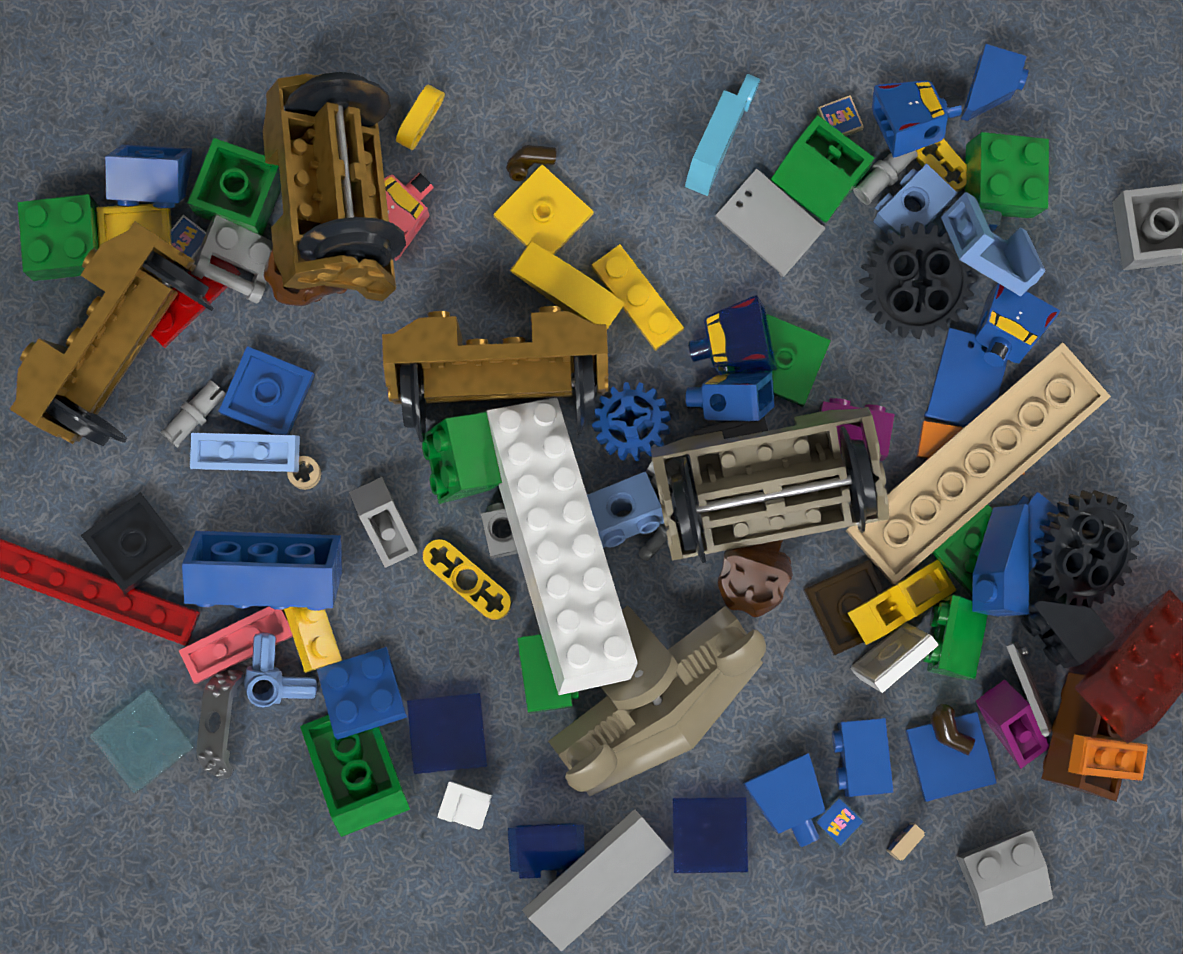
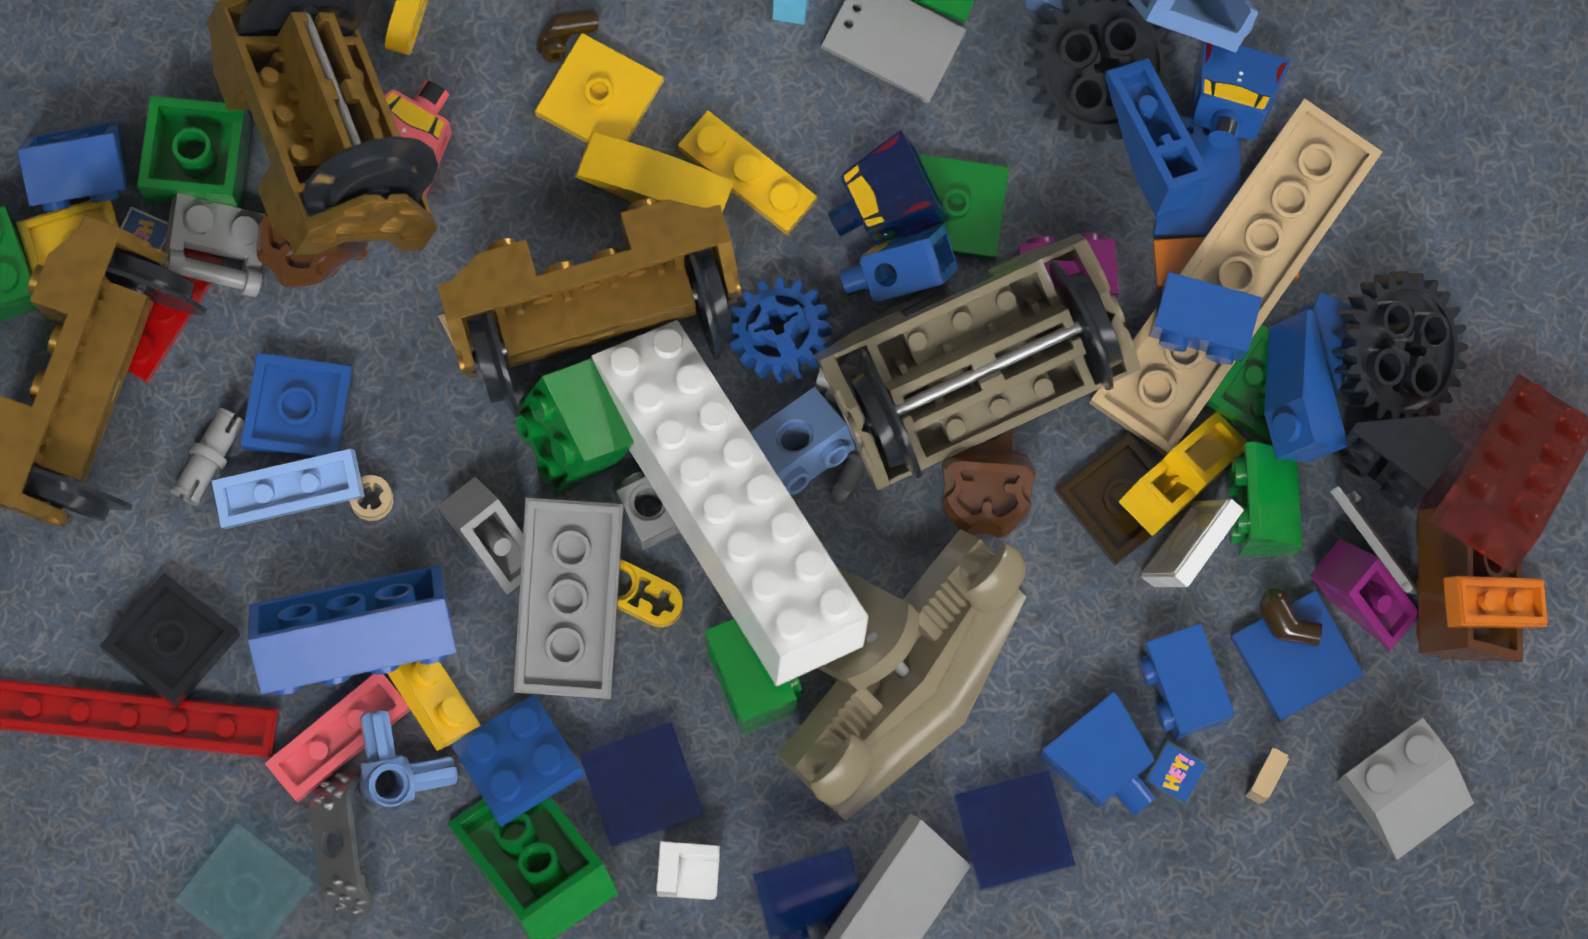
camera: 15 degrees left, 5 degrees down
none -> light grey tile [513,497,624,699]
none -> blue slope [1105,58,1211,217]
none -> blue brick [1149,272,1262,365]

